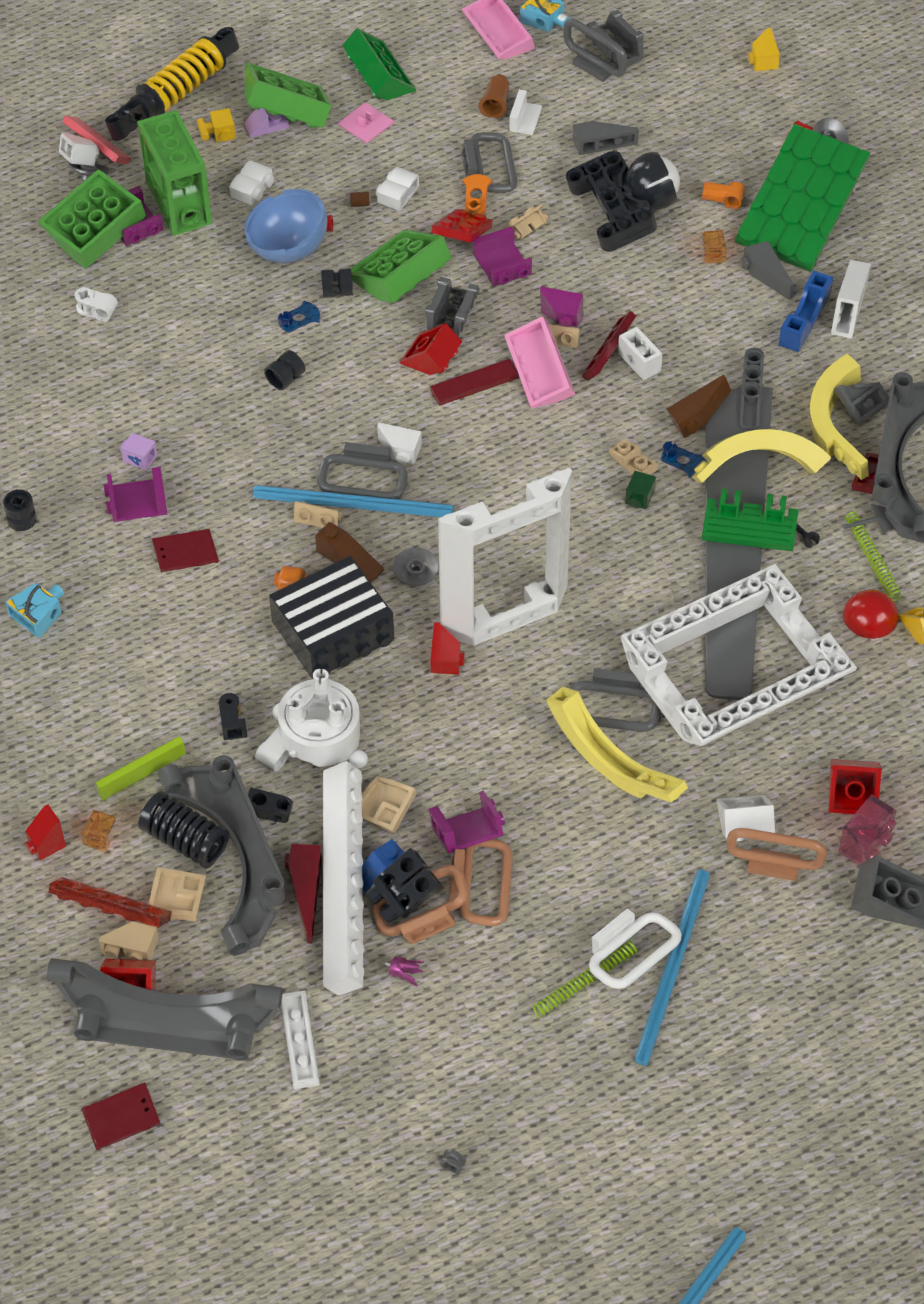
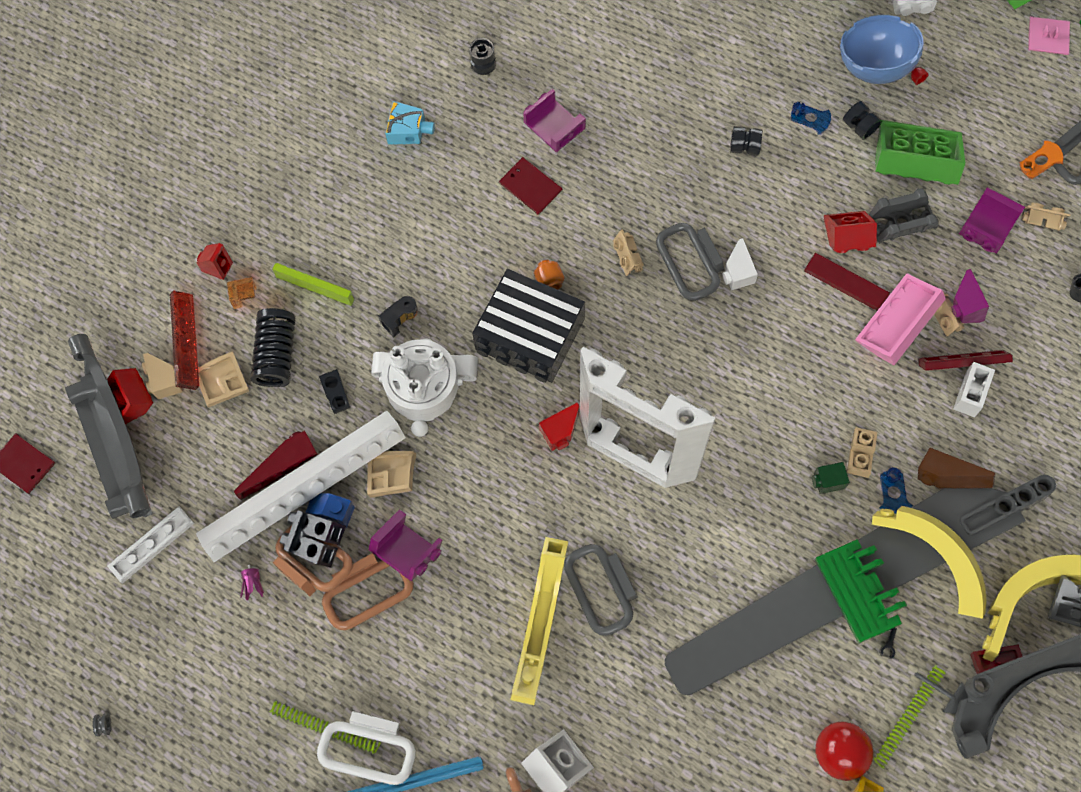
camera: 60 degrees right, 15 degrees up
lavender brick [120,433,157,470] -> none
dark grey panel [158,755,285,956] -> none
dark azure axle [253,485,454,517] -> none
reddish brown slope [315,521,384,583] -> none
reddish brown hinge [350,191,370,207] -> none
white brick [376,167,419,211] -> none
flat silver dish [393,548,439,586] -> none
red plate [431,209,493,243] -> none
white slope [621,564,857,746] -> none

